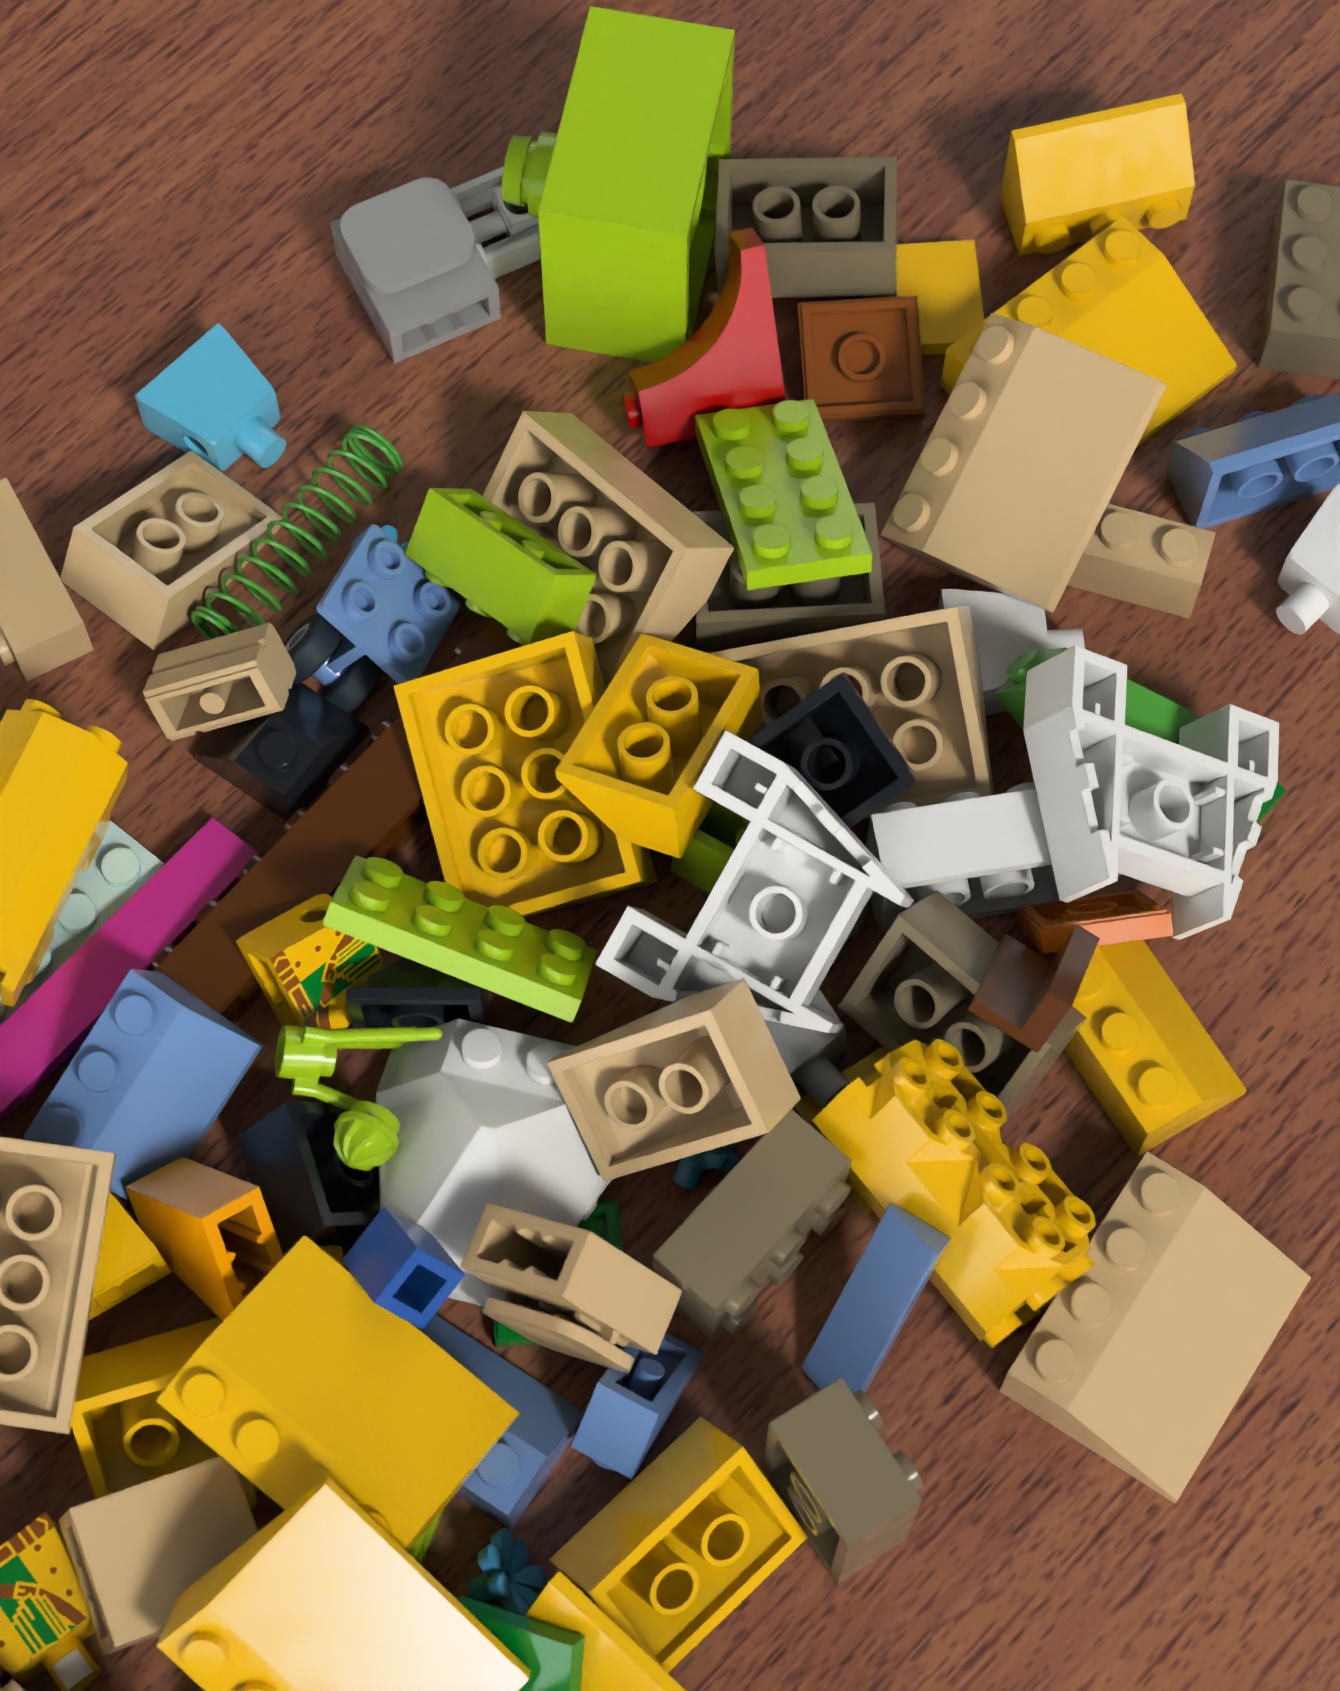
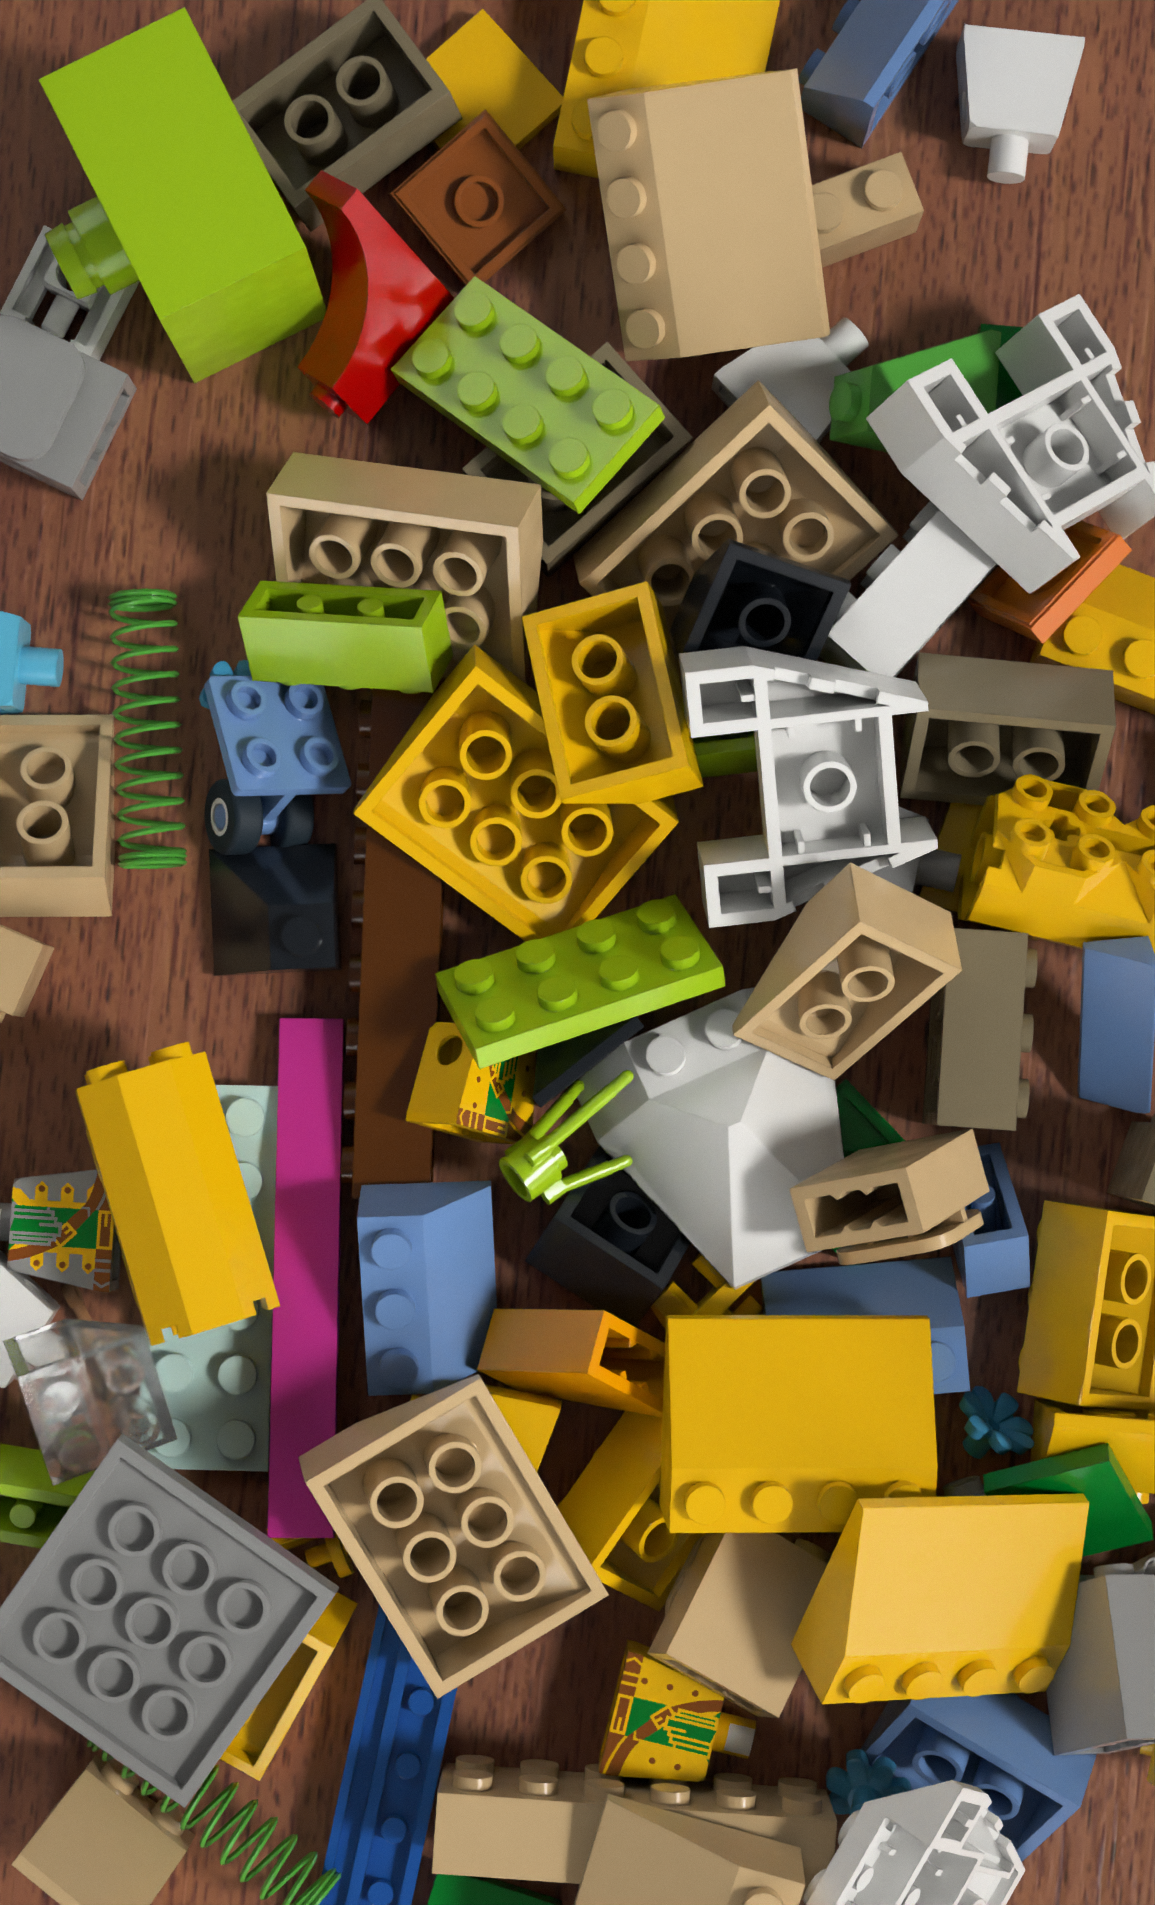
camera: 35 degrees left, 20 degrees up
tan brick [143,623,297,741] -> none
lime plate [334,1101,400,1171] -> none
blue brick [342,1206,465,1330] -> none
reddish brown panel [968,925,1100,1053] -> none

